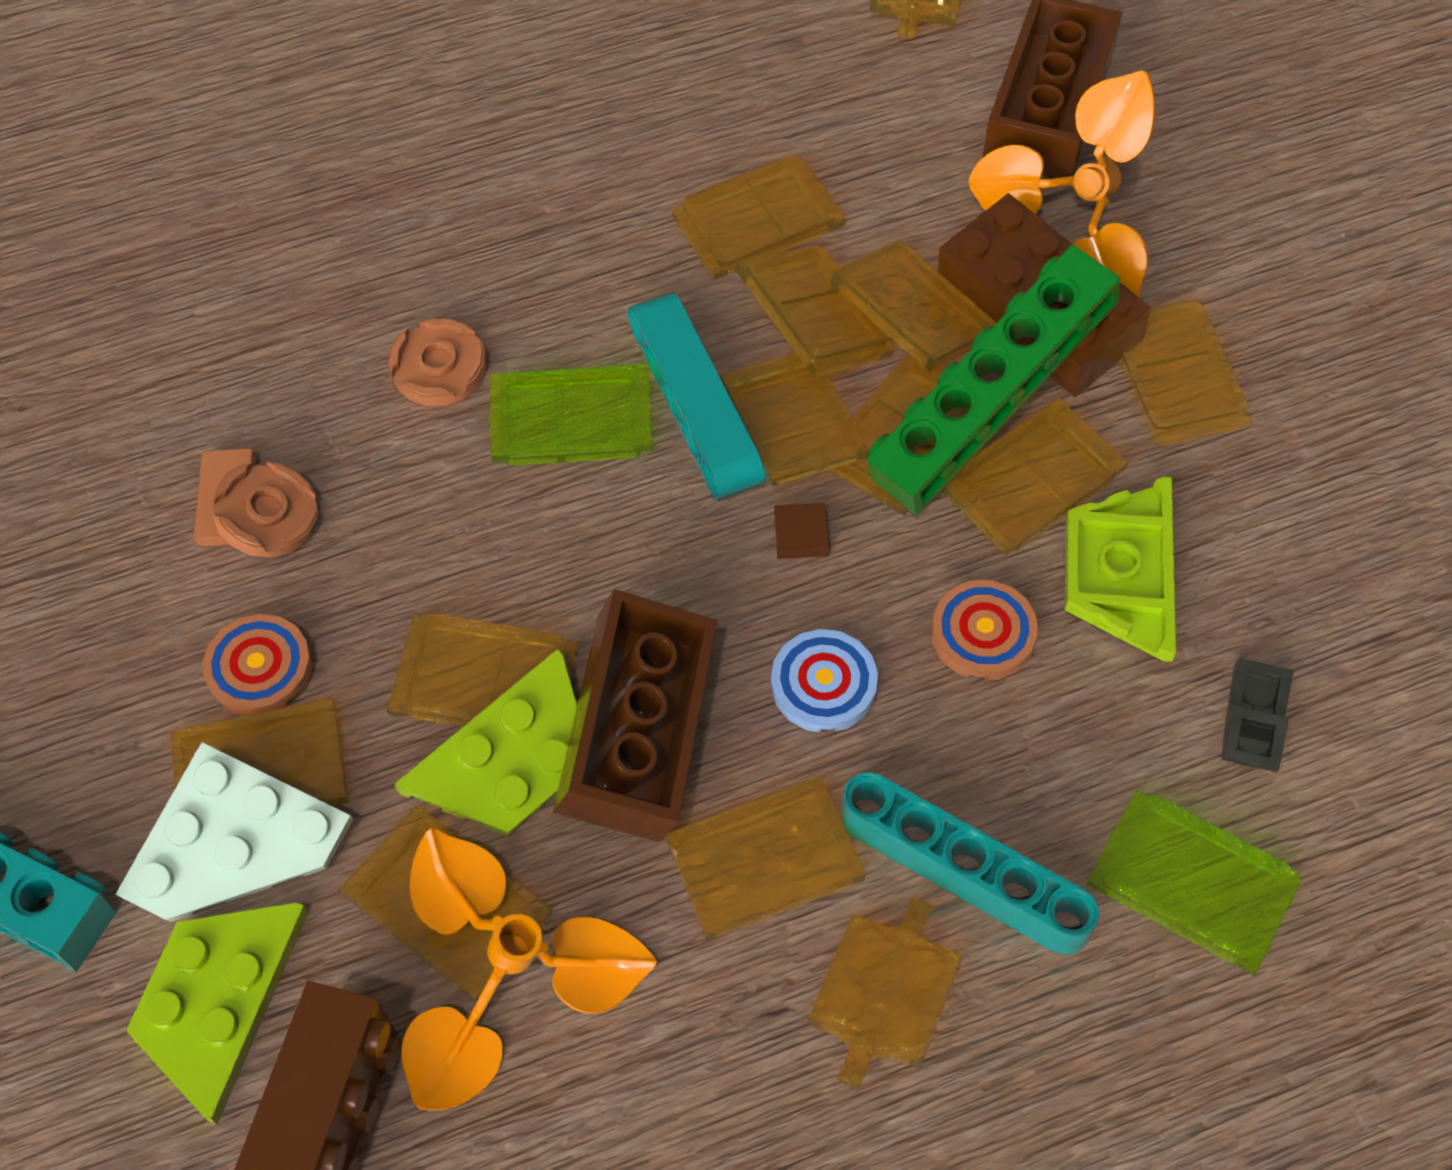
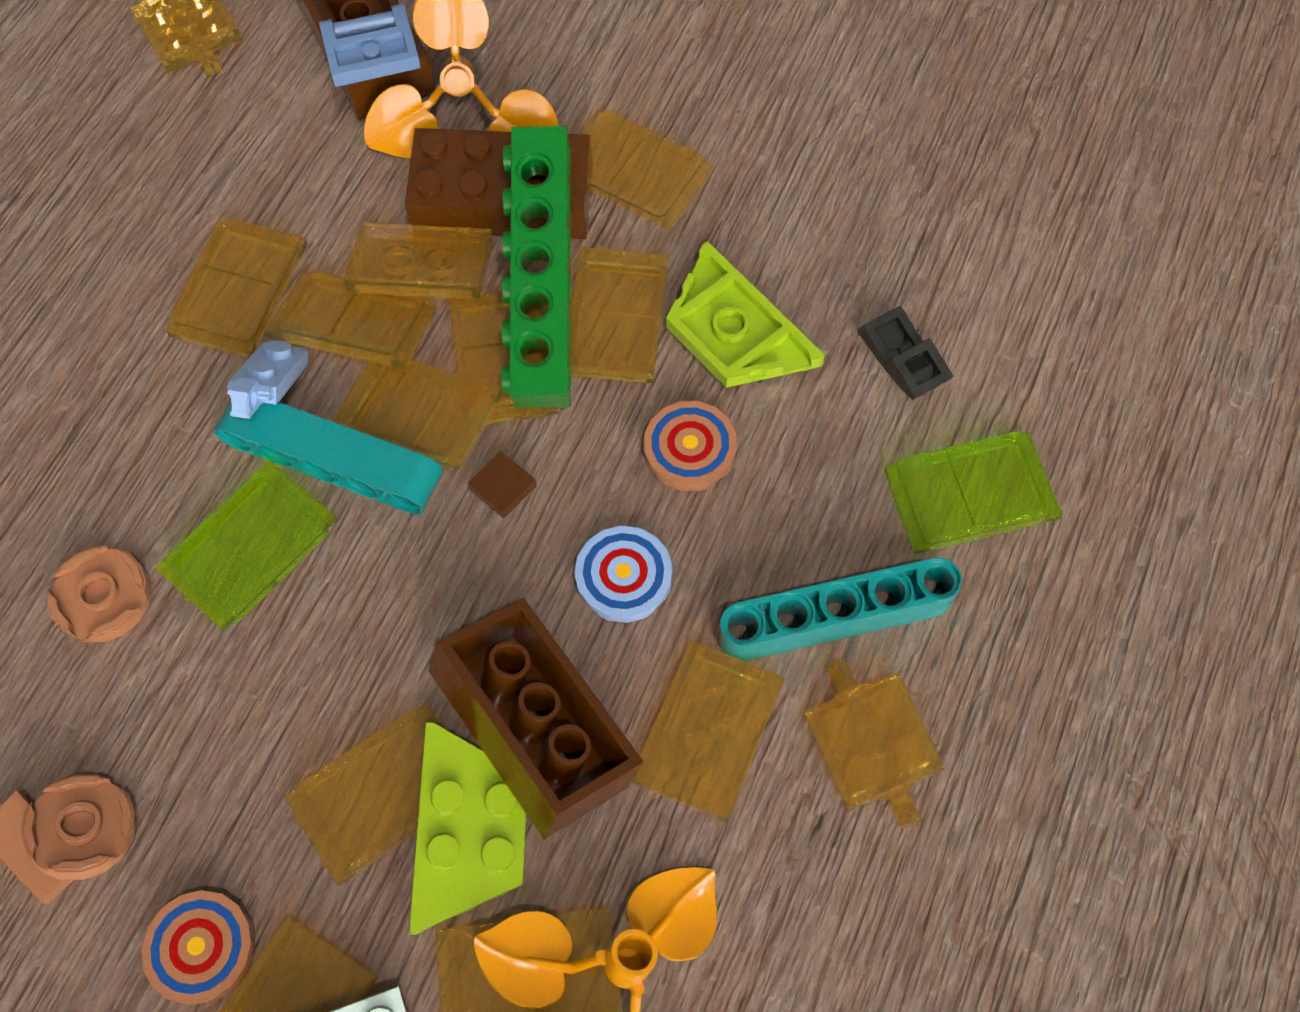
camera: 45 degrees left, 5 degrees up
none -> light blue hinge [227,340,308,419]
none -> medium blue plate [319,3,421,87]

